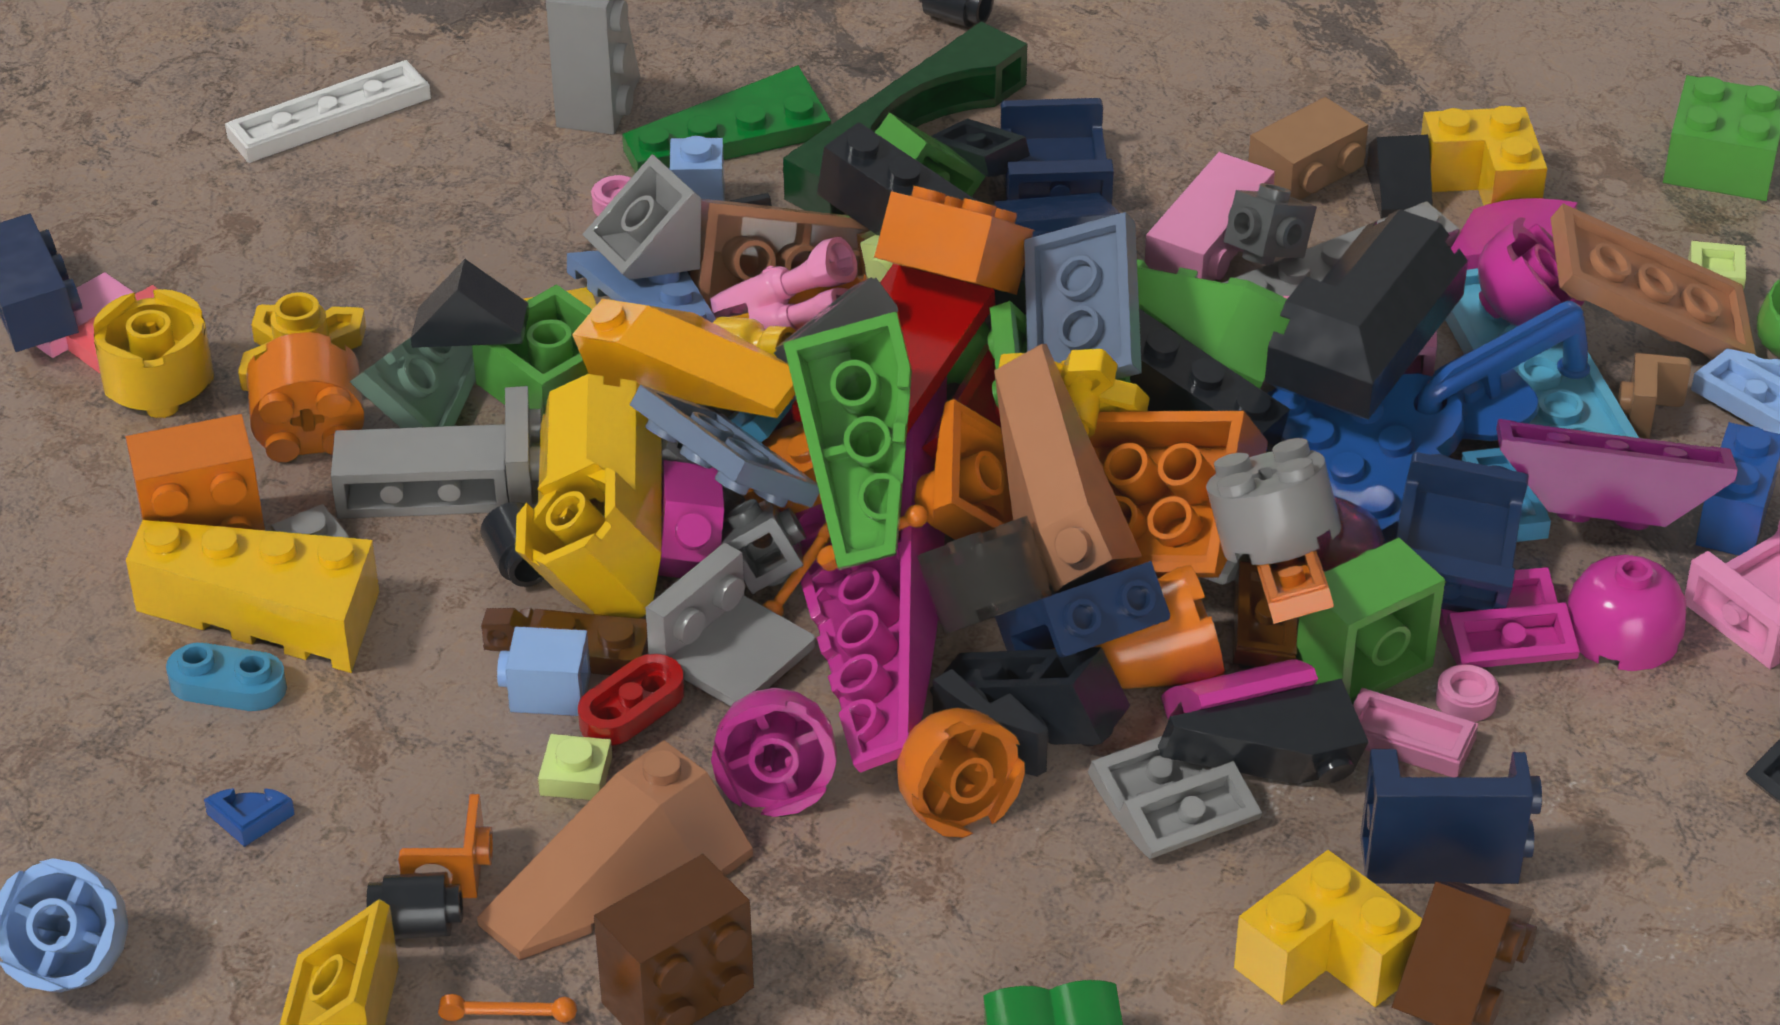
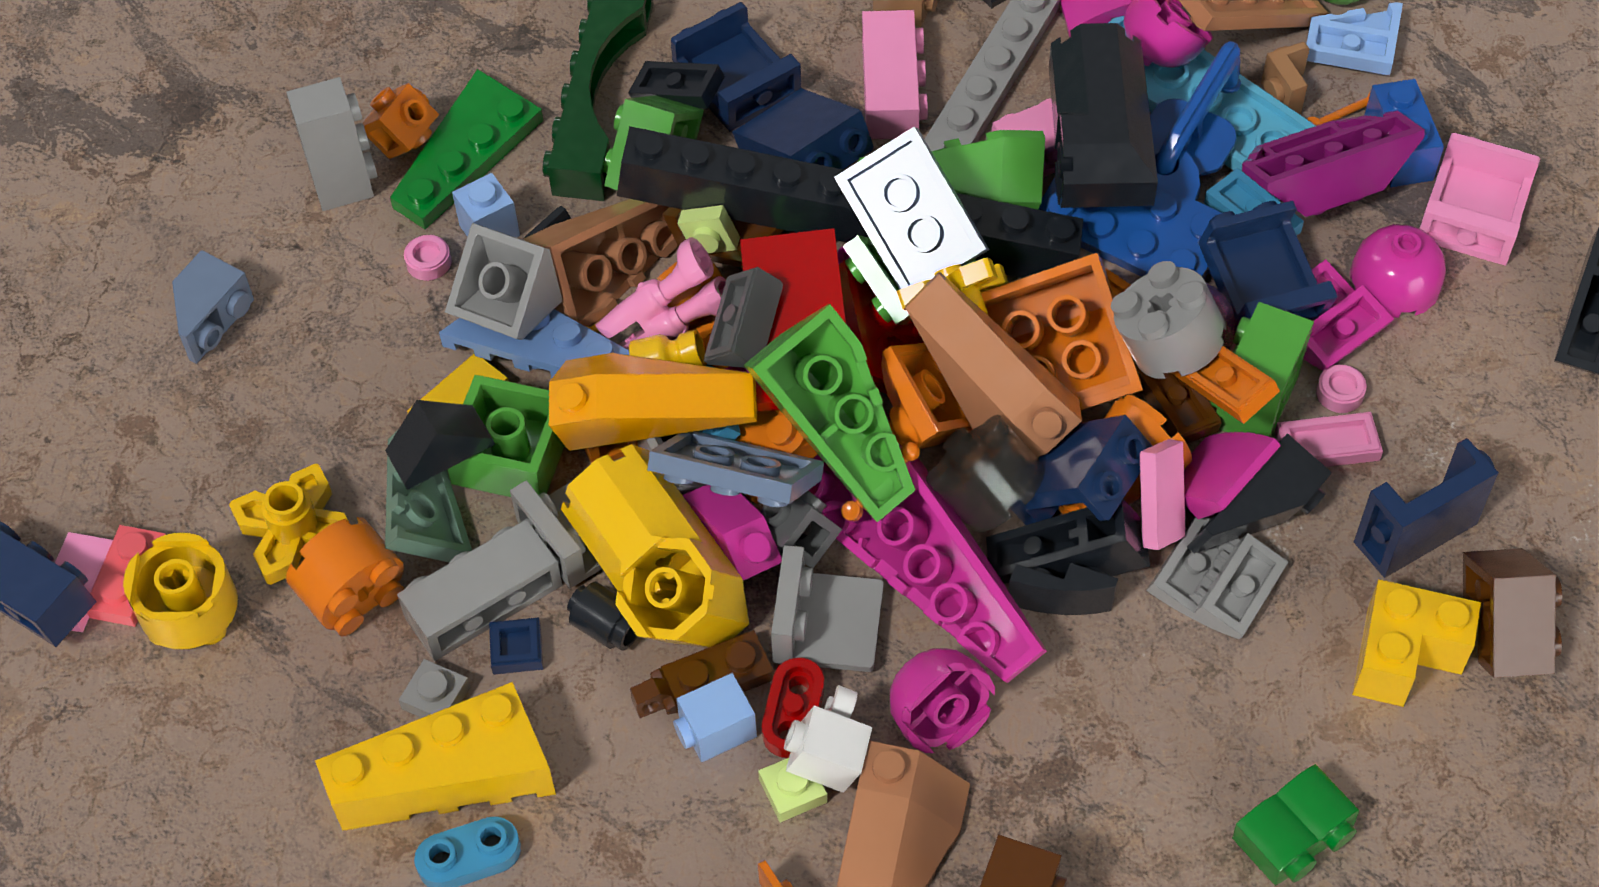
camera: 30 degrees left, 15 degrees up
orange brick [125,414,265,530] -> none
white tile [225,60,431,163] -> none
orange hinge [762,522,831,617] -> none
orange brick [874,186,1034,295] -> none
orange cylinder [897,708,1025,838] -> none
dark grey brick [1223,183,1317,265] -> none
none -> sand blue slope [172,250,254,364]
none -> orange brick [363,83,439,159]
none -> dark blue tile [489,617,543,675]
none -> white brick [784,685,872,793]
none -> bright pink tile [1140,439,1185,550]

